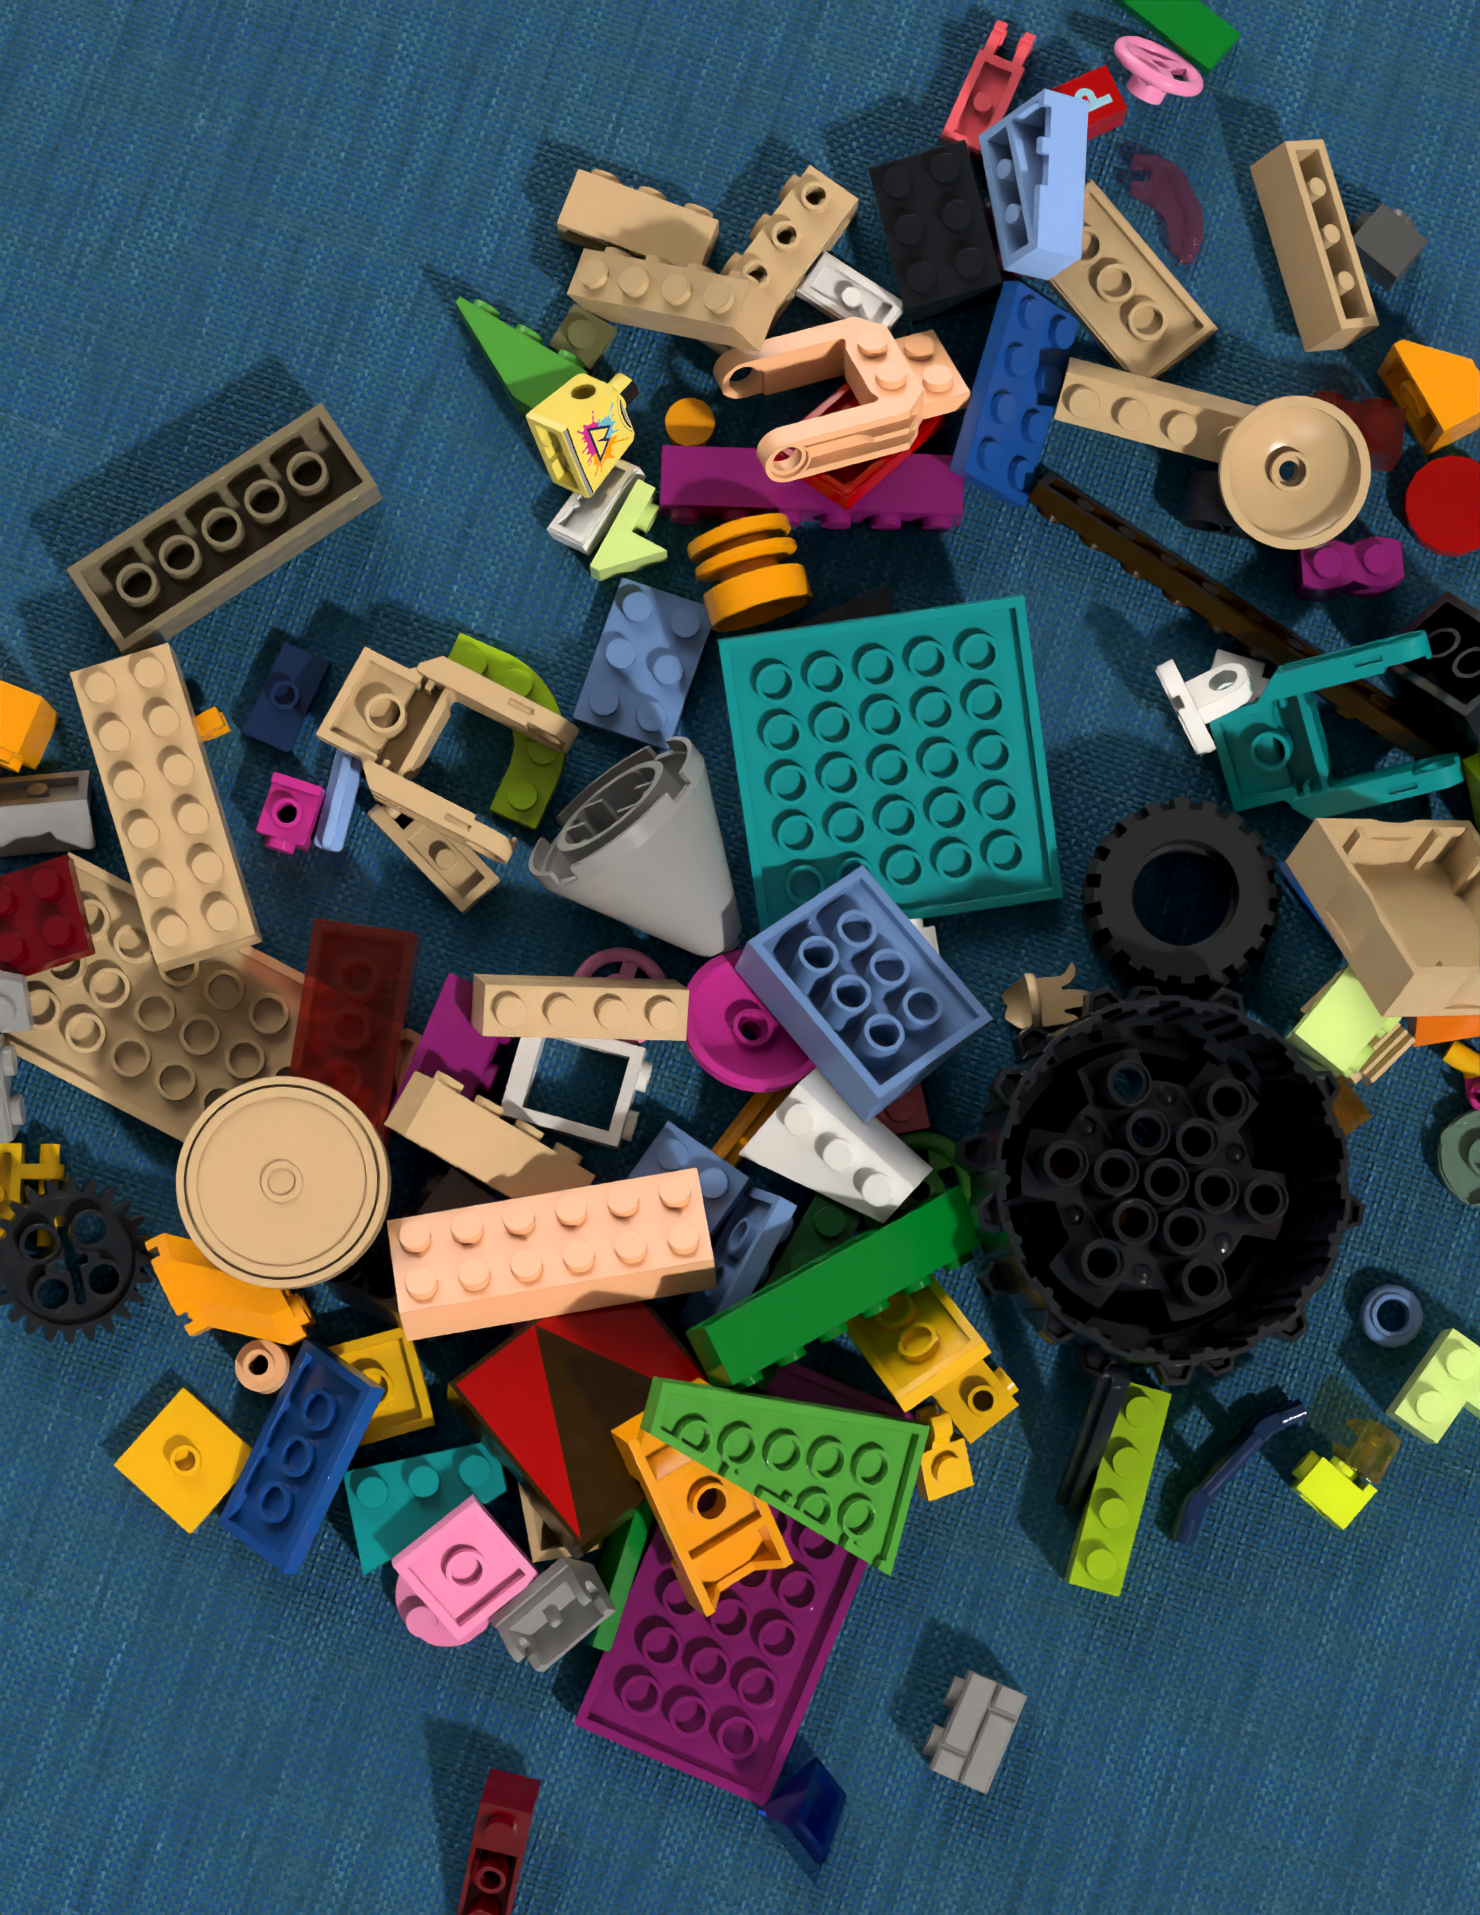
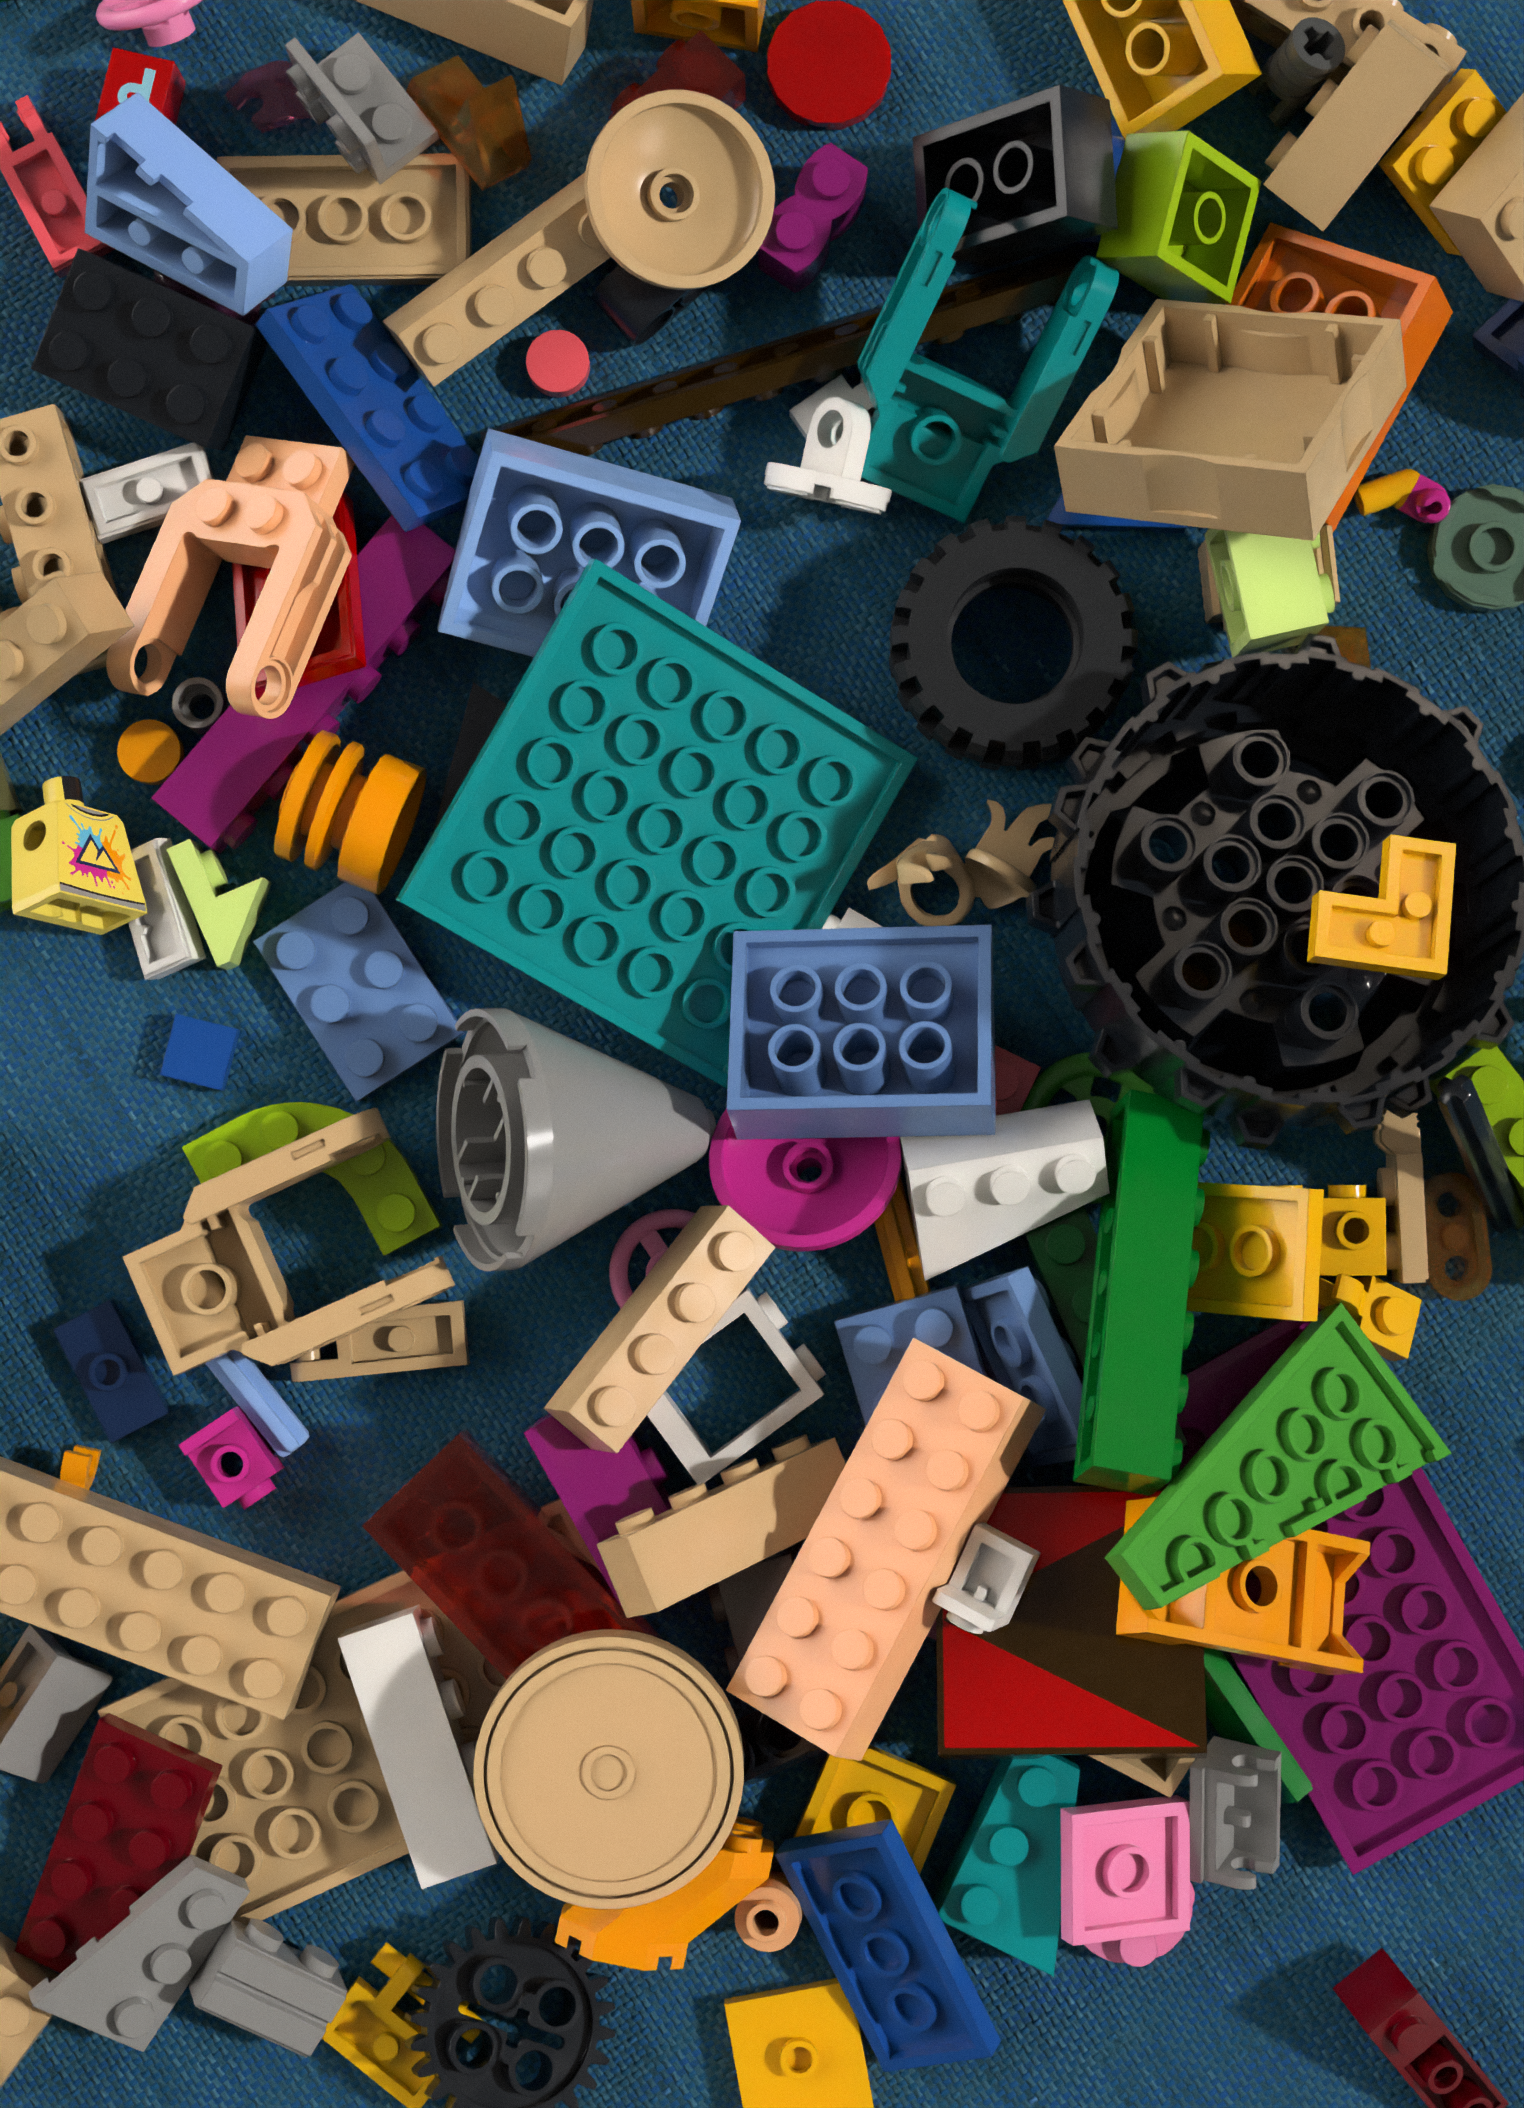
camera: 50 degrees left, 5 degrees up
none -> blue tile [160,1013,241,1091]
none -> light grey hose [172,677,228,735]
none -> light grey bracket [284,32,440,185]
none -> white brick [338,1604,500,1889]
none -> clear orange slope [406,55,532,191]
none -> light blue slope [437,428,741,657]
none -> coral tile [526,330,590,398]
none -> tan piece [867,834,976,926]
none -> white bracket [932,1522,1041,1634]
none -> yellow plate [1307,834,1456,980]
none -> tan hinge [1372,1108,1429,1284]
none -> clear orange plate [1424,1173,1492,1301]

